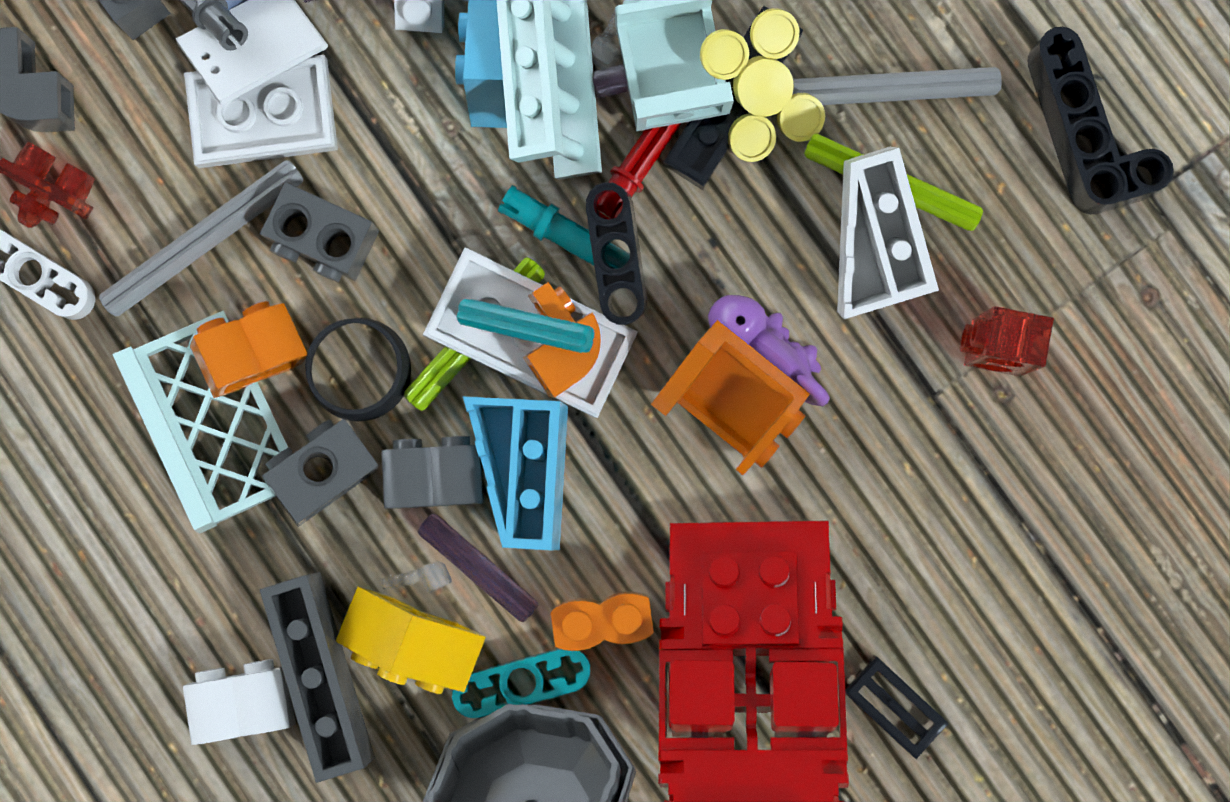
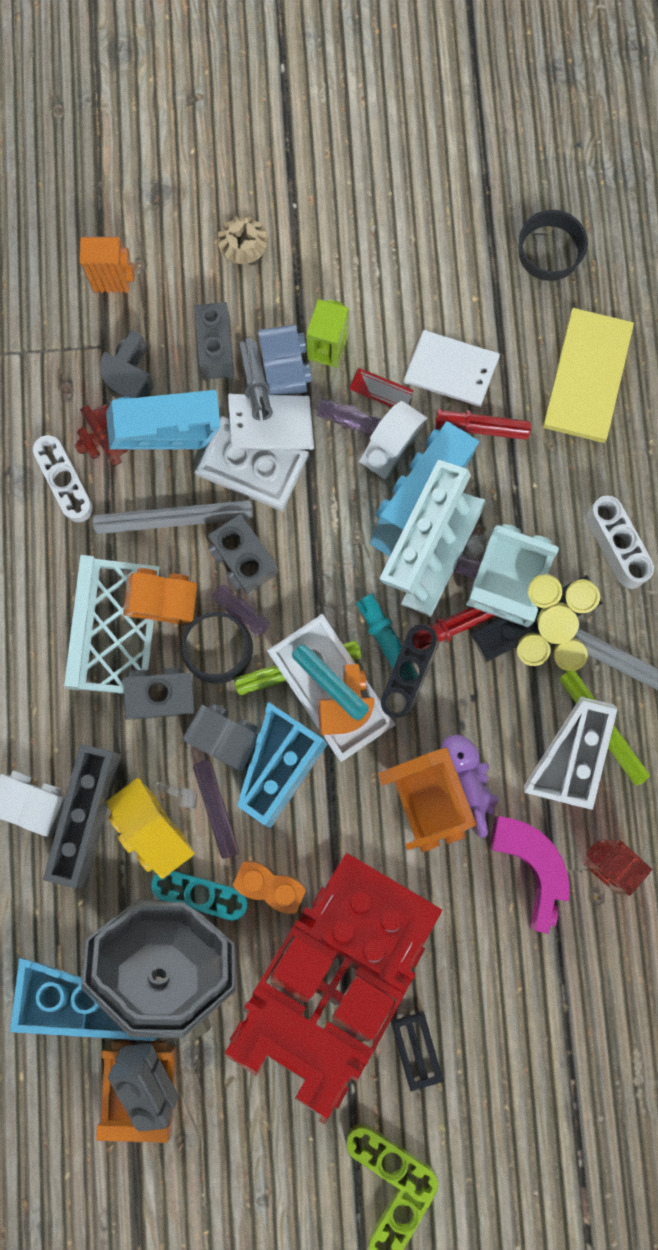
camera: 30 degrees right, 5 degrees down
none -> medium azure wedge [106,390,220,449]
none -> clear purple axle [212,584,270,636]
none -> dark pink arch [488,816,570,934]

